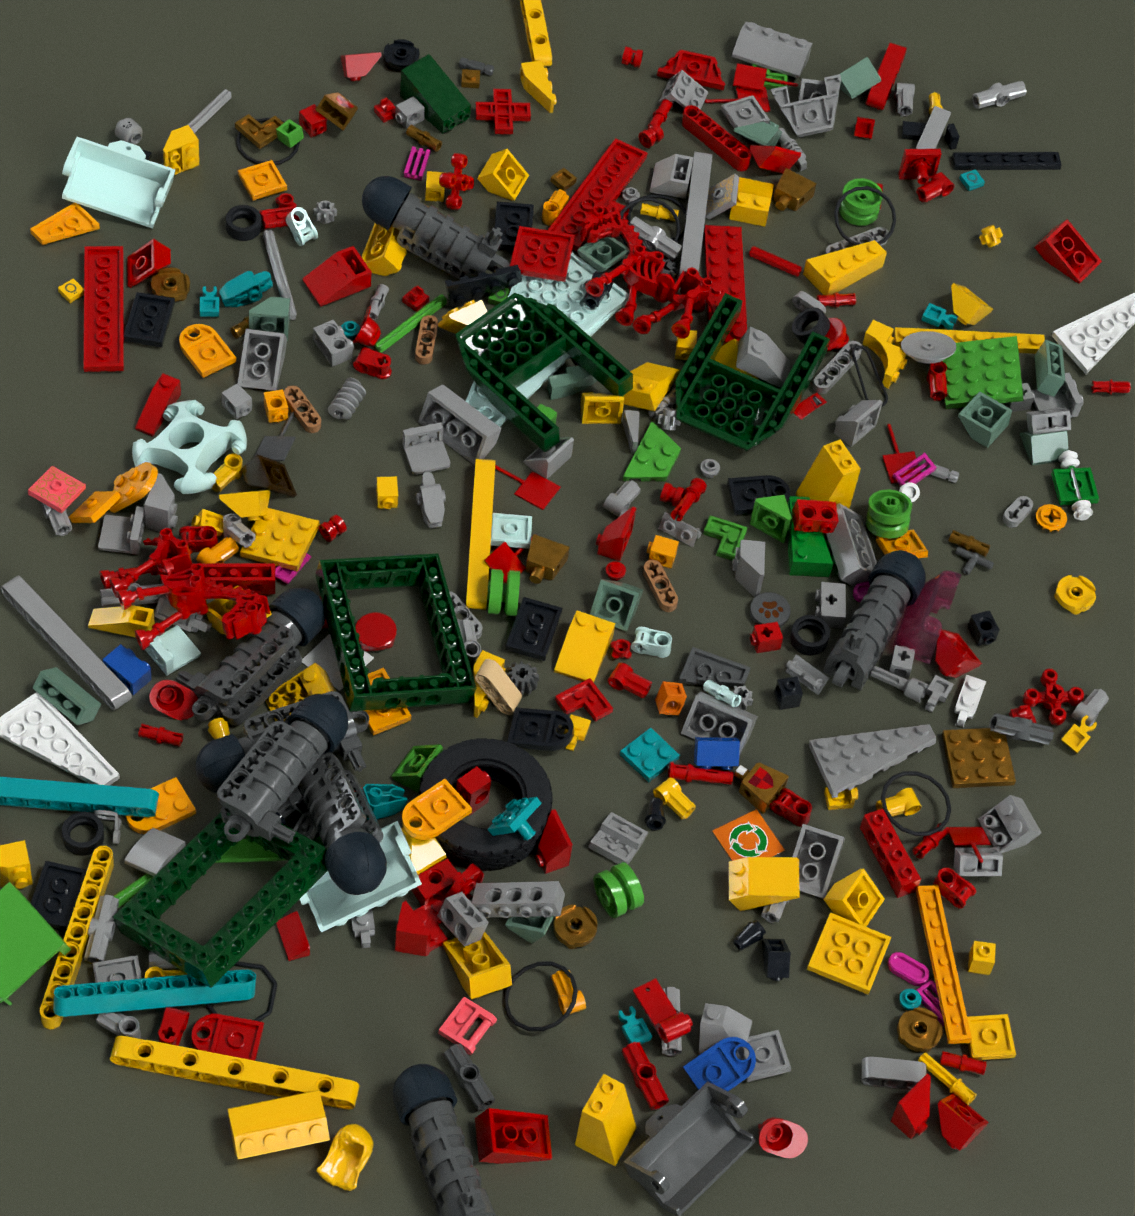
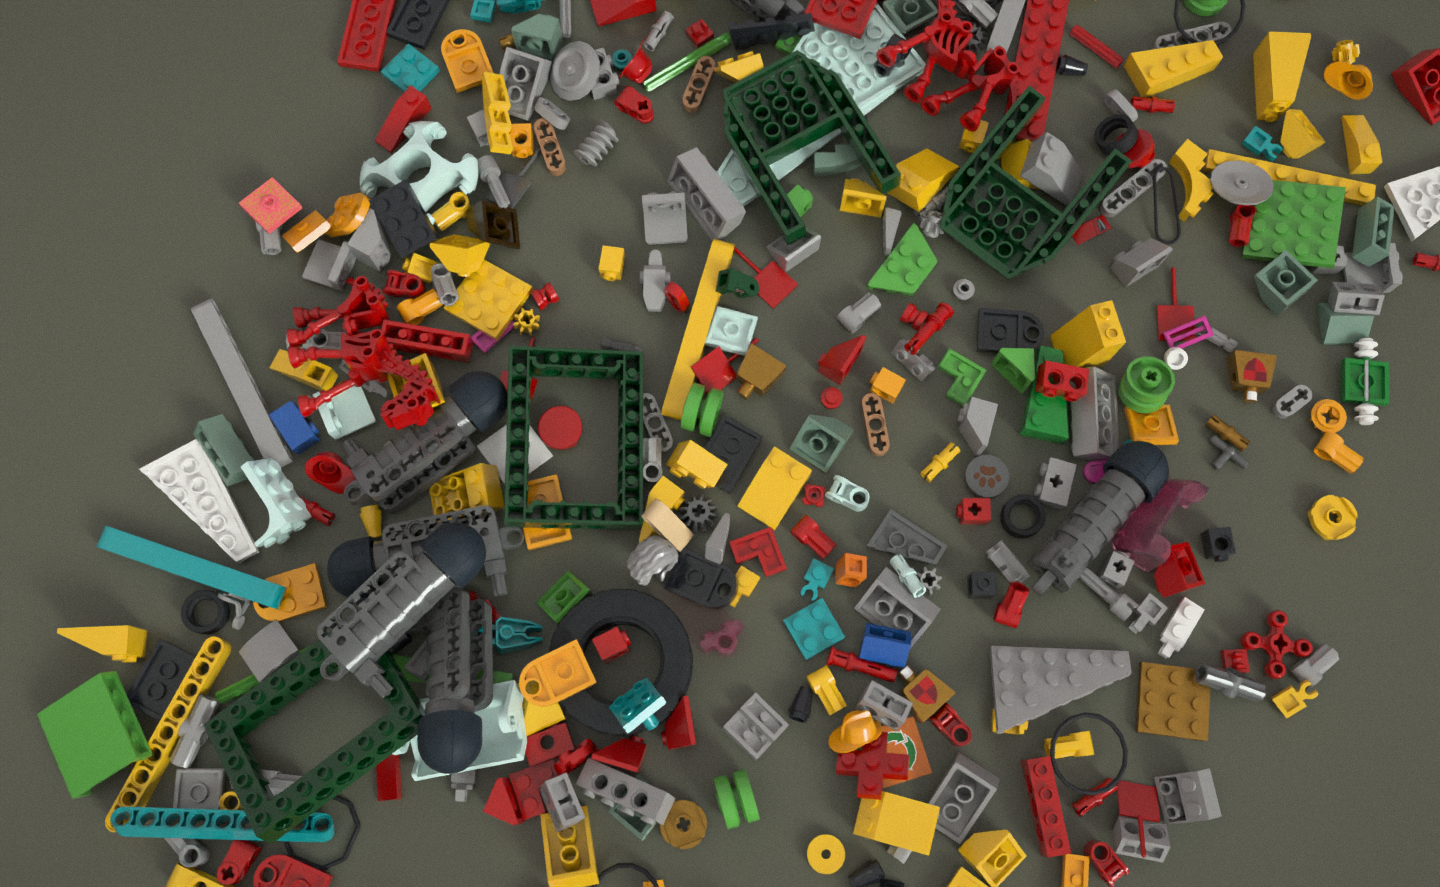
camera: 20 degrees right, 20 degrees up
none -> light aqua bracket [241,458,312,548]
none -> black plate [369,180,439,259]
none -> teal plate [380,43,440,93]
none -> light grey piece [478,155,510,208]
none -> yellow slope [482,72,513,154]
none -> yellow gear [513,308,540,336]
none -> light grey beam [534,97,570,130]
none -> light grey piece [550,41,600,101]
none -> red slope [591,735,648,773]
none -> light grey hair [626,535,679,586]
none -> red beam [663,281,690,314]
none -> yellow brick [666,440,727,489]
none -> clear pink plate [699,619,745,657]
none -> light grey slope [705,513,730,564]
none -> dark green leg [715,268,760,298]
none -> teal plate [800,558,834,602]
none -> yellow piece [807,834,845,874]
none -> light orange piece [828,710,882,753]
none -> red plate [836,732,910,800]
none -> light grey brick [856,680,913,731]
none -> yellow pin [920,442,961,483]
none -> red piece [993,581,1029,629]
none -> black cone [1056,54,1088,76]
none -> pearl gold torso [1227,350,1277,403]
none -> yellow slope [1253,32,1311,122]
none -> light orange piece [1313,431,1363,474]
none -> light orange piece [1324,61,1373,100]
none -> yellow slope [1341,115,1382,174]

